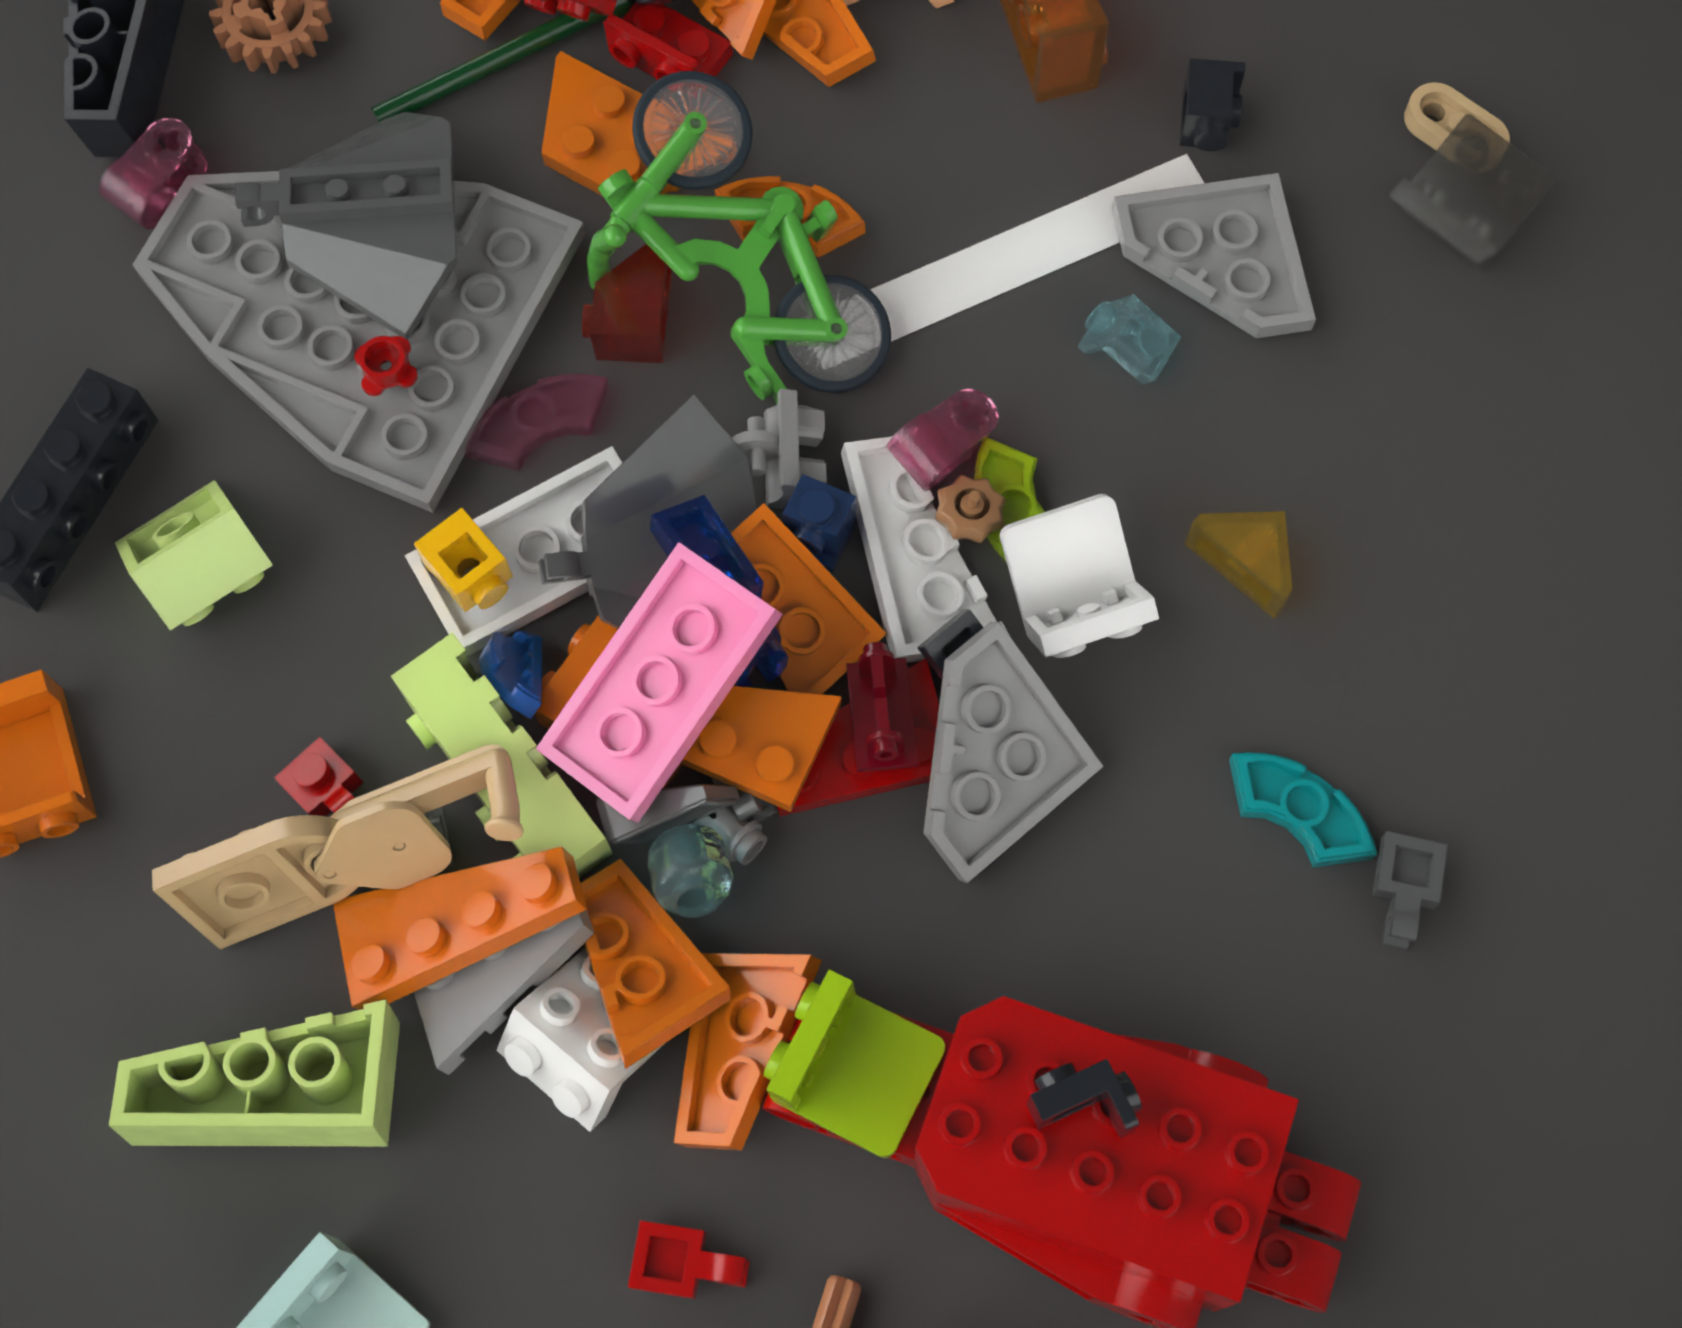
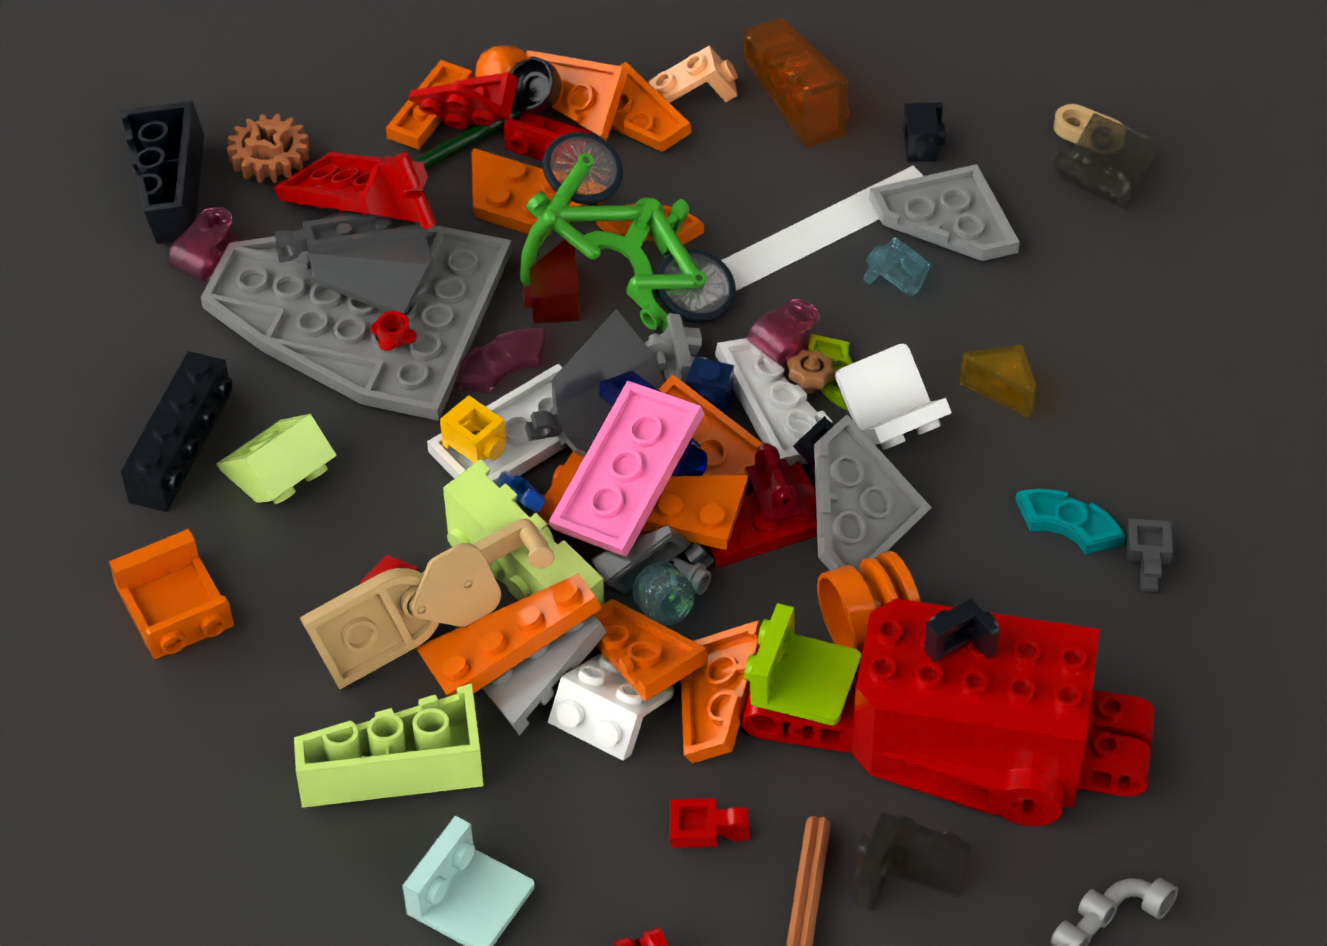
camera: 10 degrees left, 20 degrees down
none -> red hinge [274,152,437,229]
none -> orange wheel [817,550,921,654]

